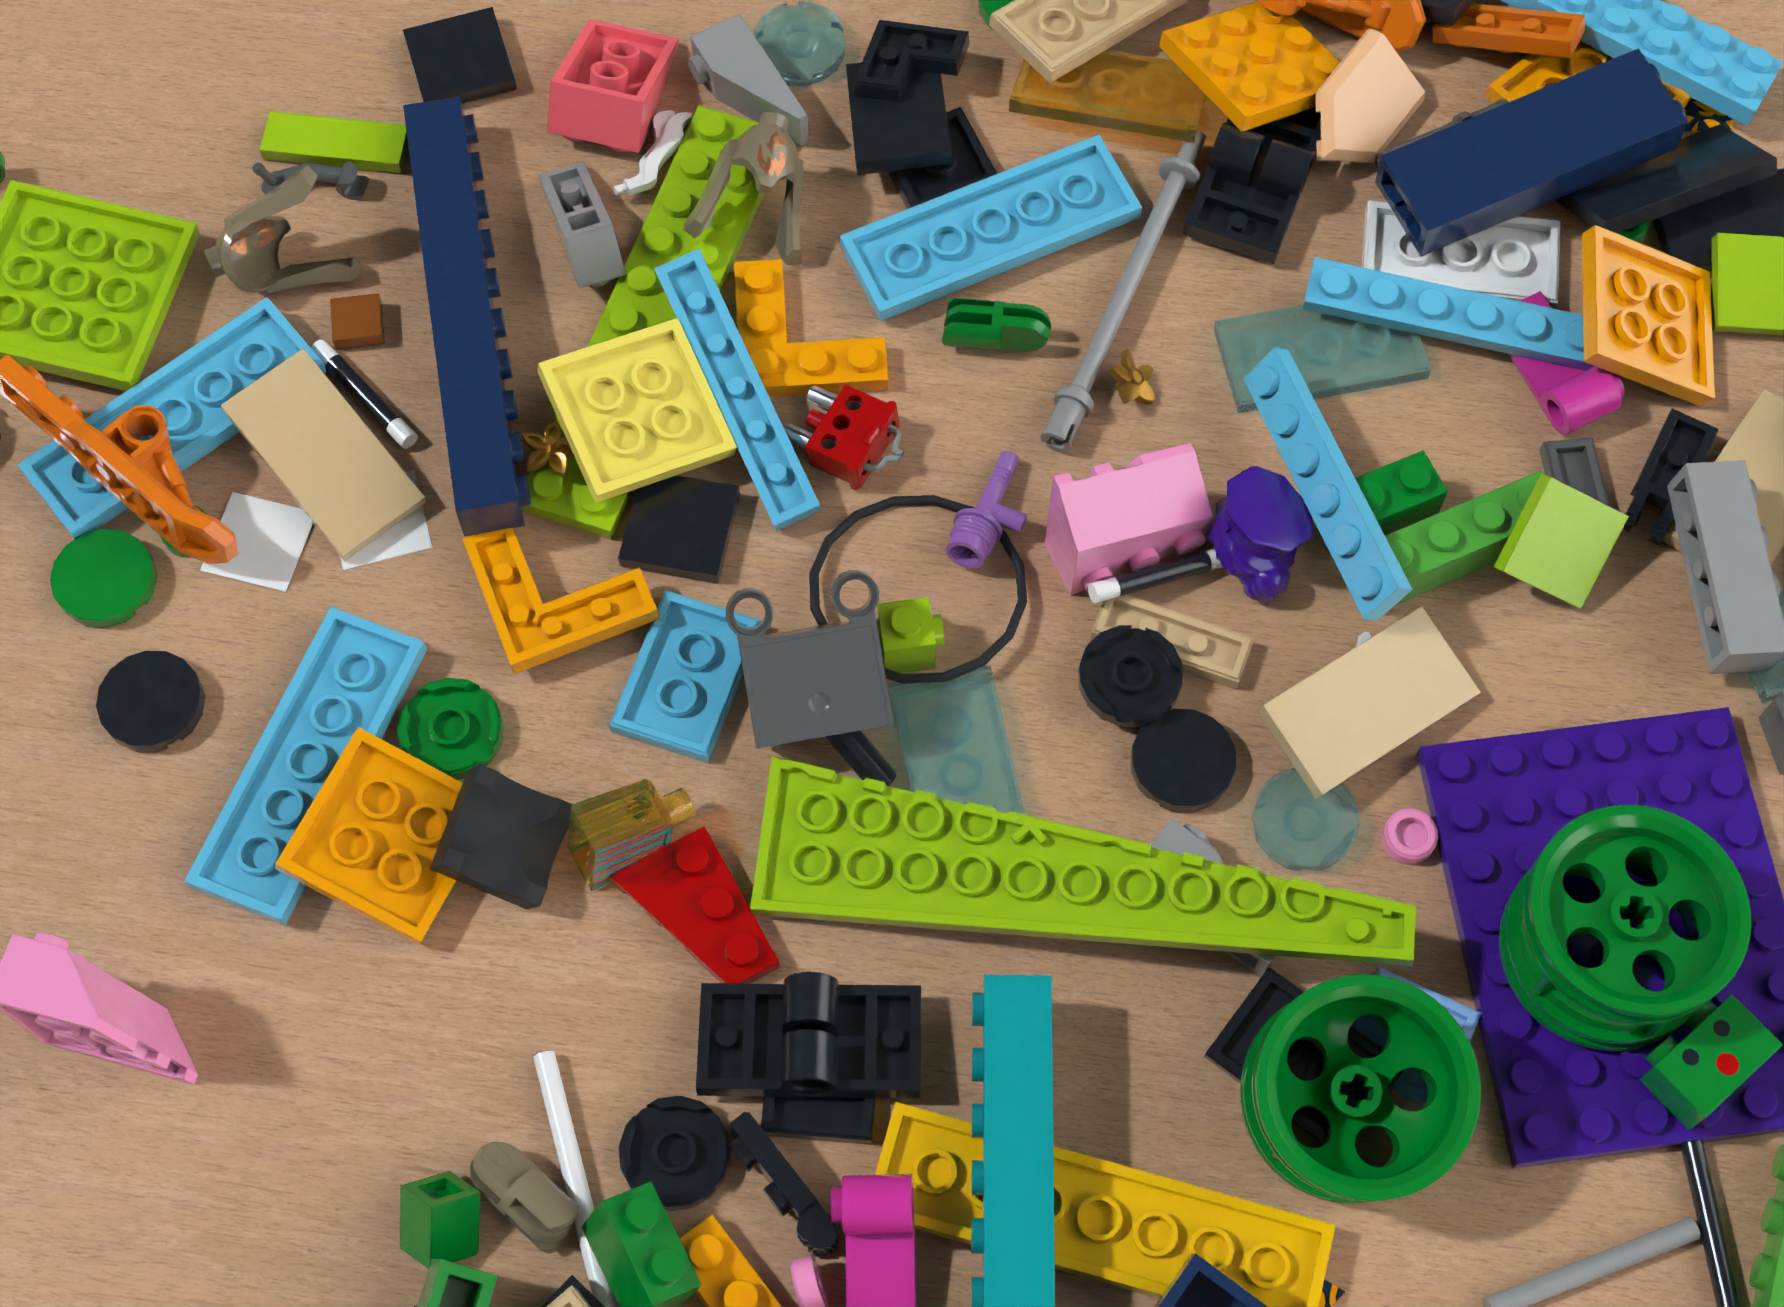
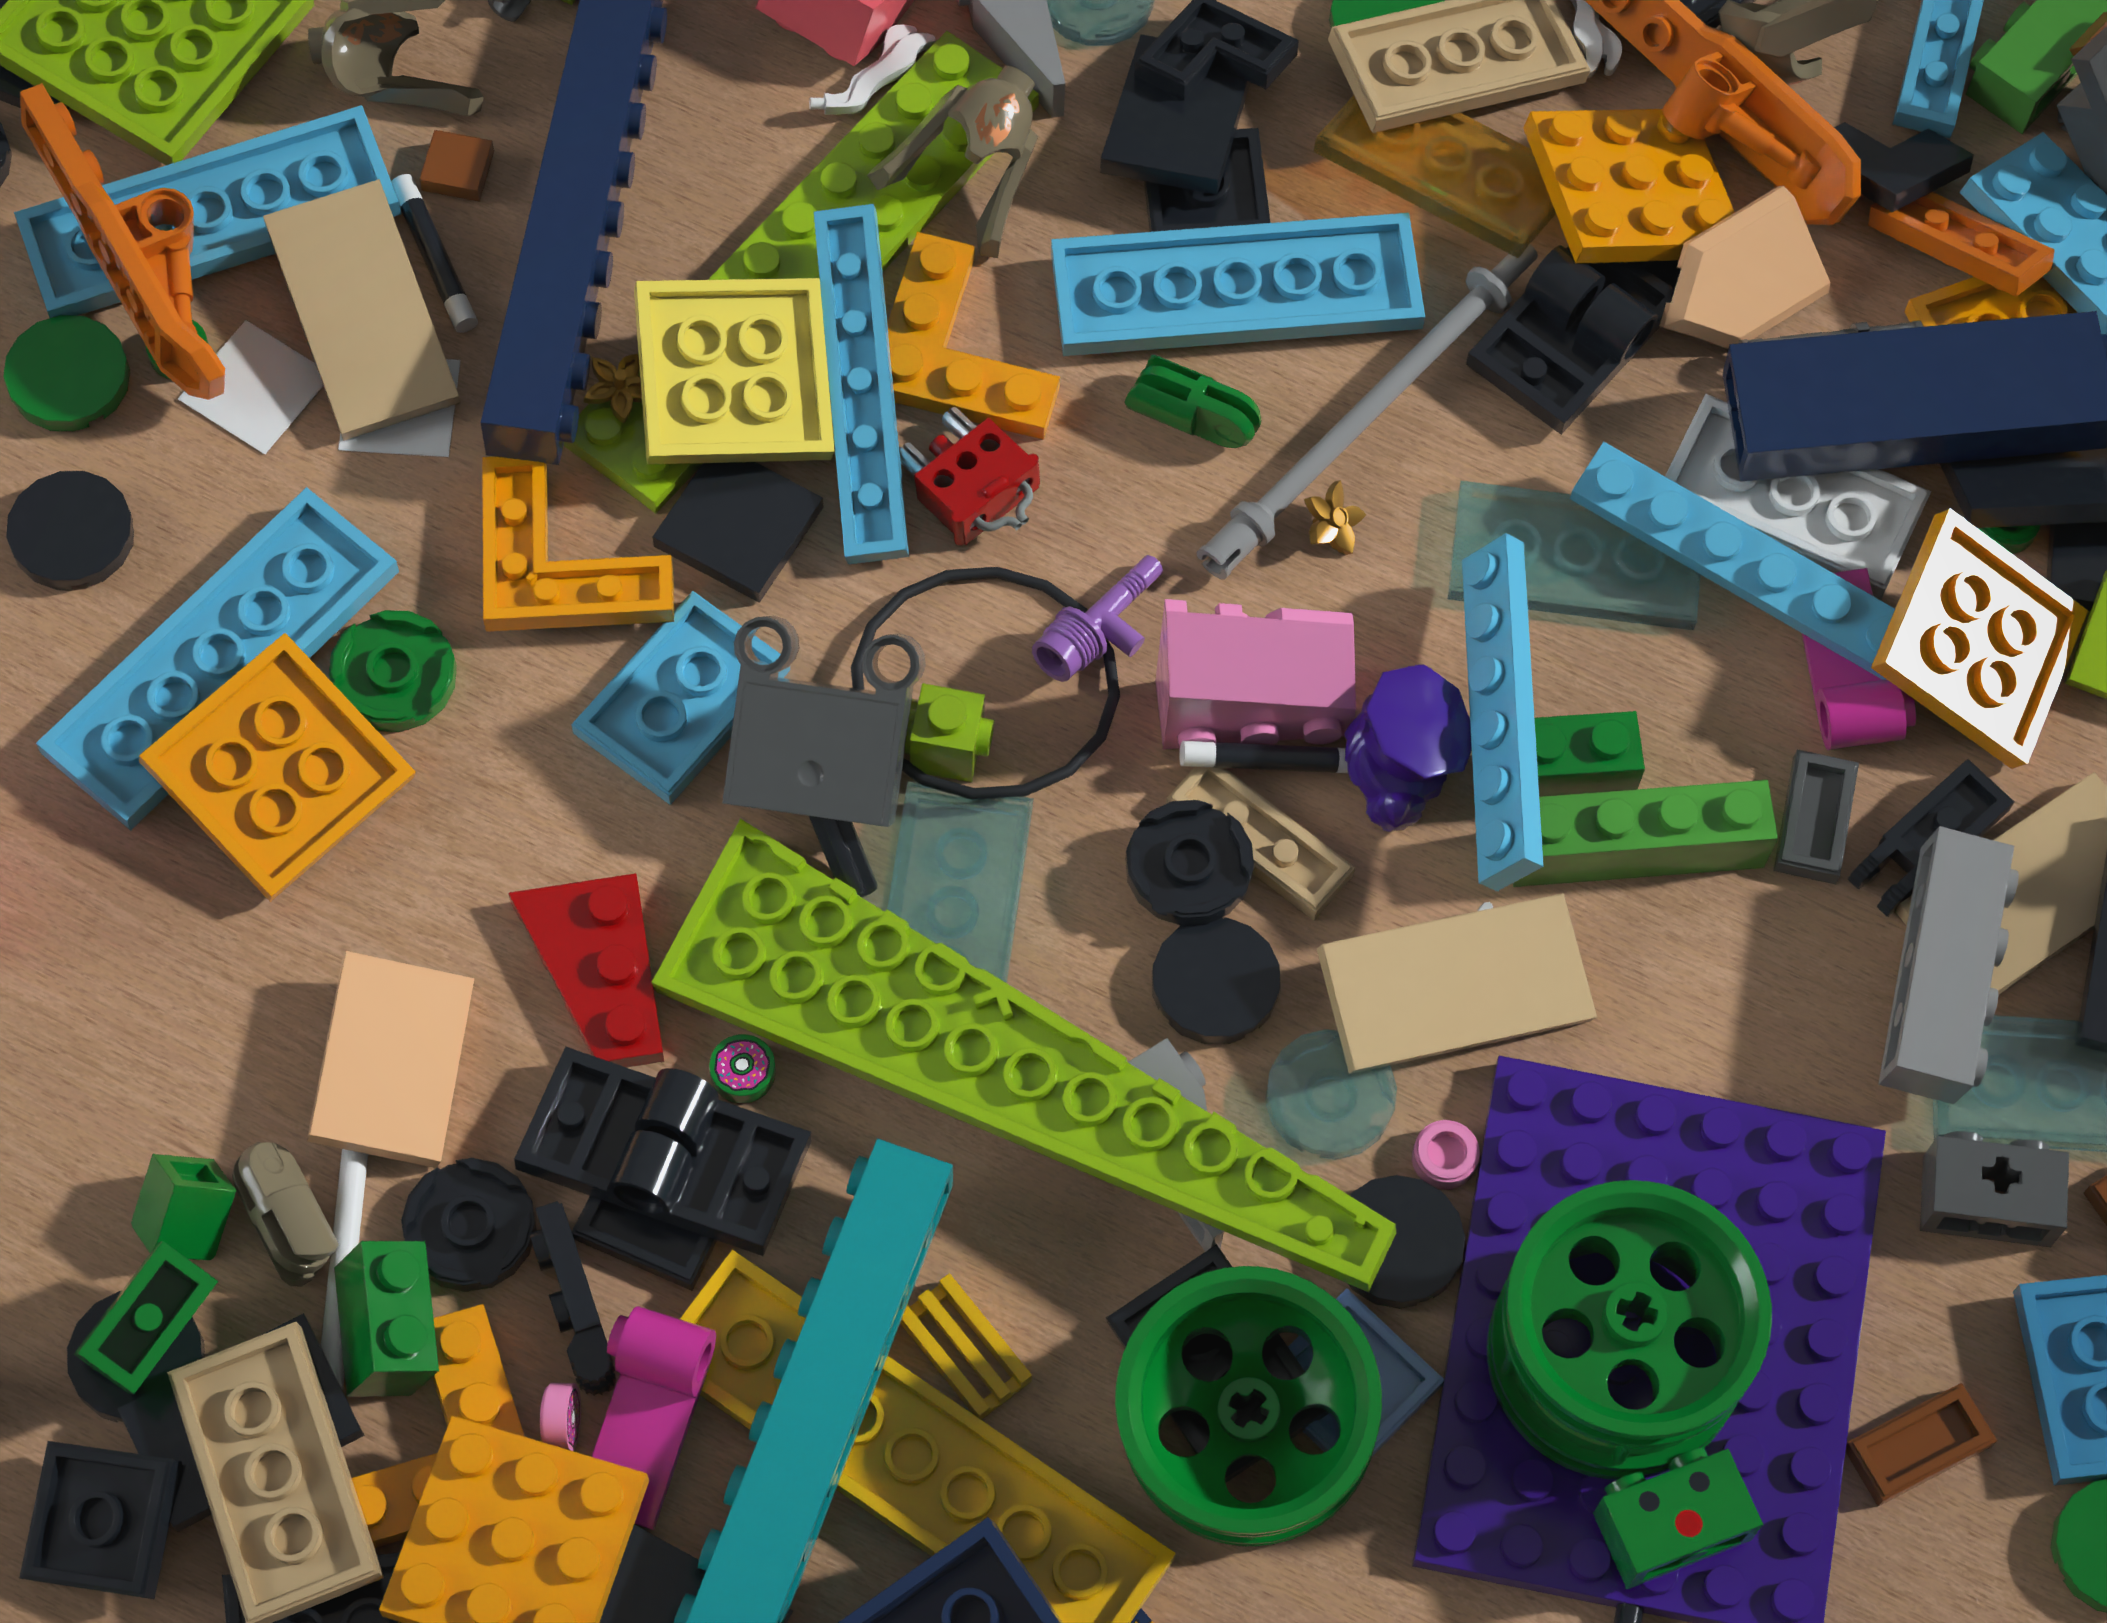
camera: 15 degrees right, 0 degrees up
black brick [429,764,577,909] -> none
light grey slope [539,162,626,288] -> none
clear yellow torso [568,779,695,891] -> none
lime tile [1494,473,1629,609] -> none
none -> light nougat tile [307,951,474,1168]
none -> tile [709,1034,776,1103]
none -> yellow tile [900,1273,1032,1420]
none -> black tile [1347,1175,1466,1309]

